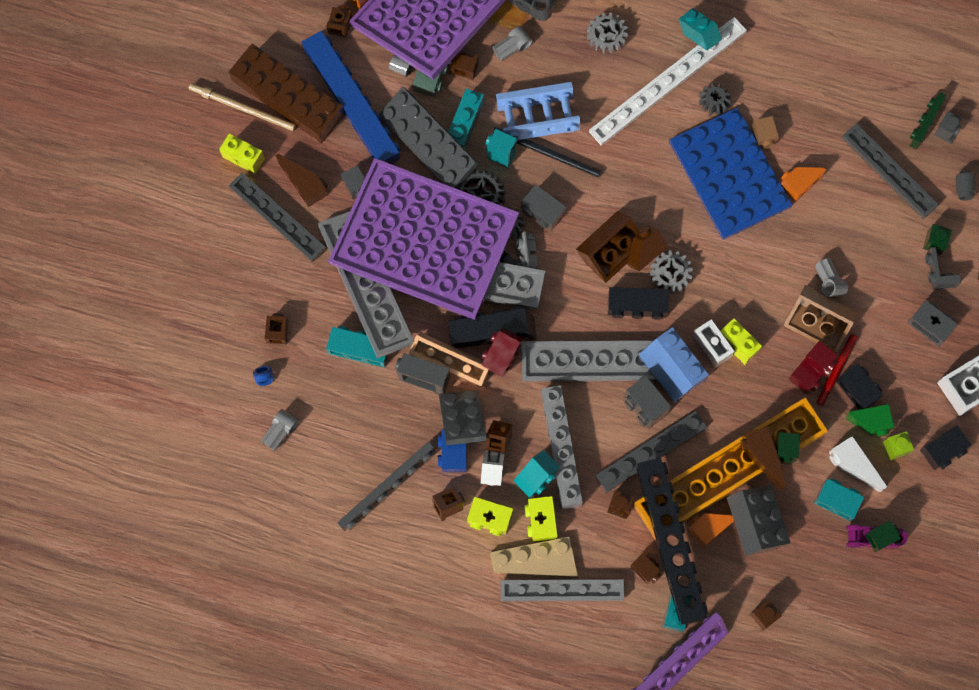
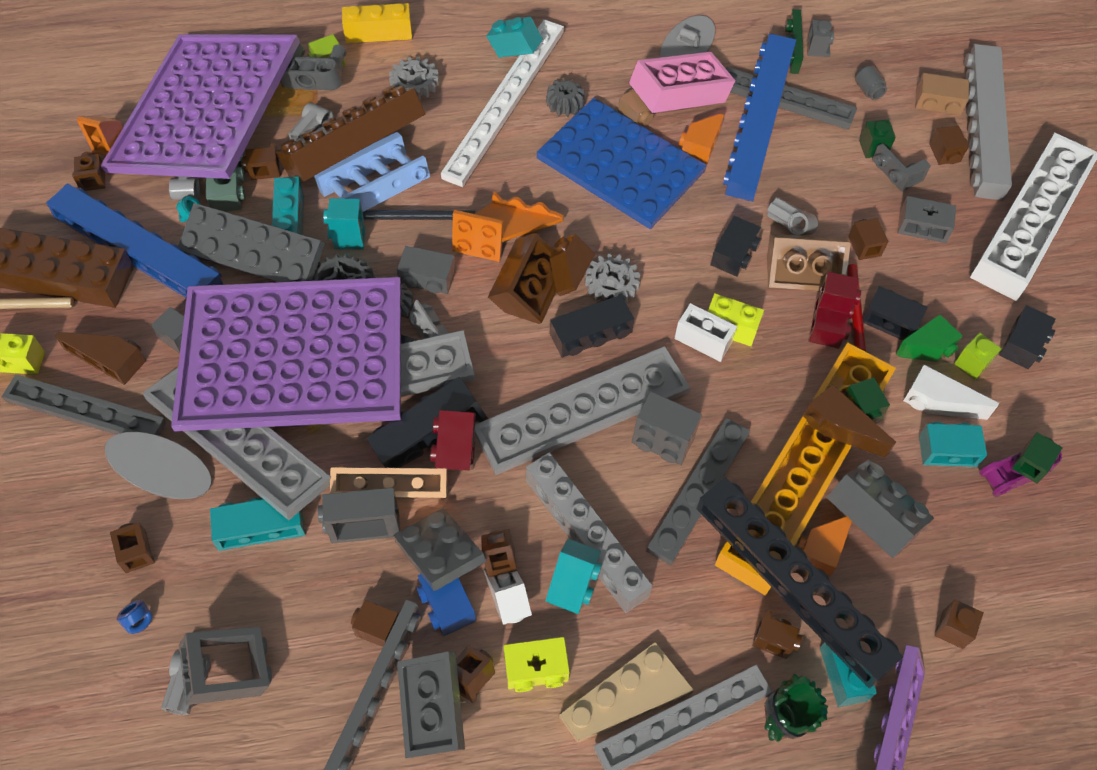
camera: 30 degrees left, 15 degrees down
neon yellow brick [525,496,557,542] -> none
reddish brown brick [607,490,634,519] -> none
medium blue slope [639,327,709,403] -> none
none -> light grey shield [105,432,211,499]
none -> teal tile [177,196,201,223]
none -> dark grey window [179,627,272,705]
none -> reddish brown brick [276,85,426,181]
none -> reddish brown brick [351,600,398,647]
none -> dark grey plate [397,651,465,758]
none -> orange piece [452,192,564,262]
none -> bright pink brick [629,52,736,113]
none -> light grey shield [660,15,715,58]
none -> black brick [710,216,762,277]
none -> blue brick [723,33,796,202]
none -> dark green hair [764,674,828,742]
none -> reddish brown brick [848,218,889,260]

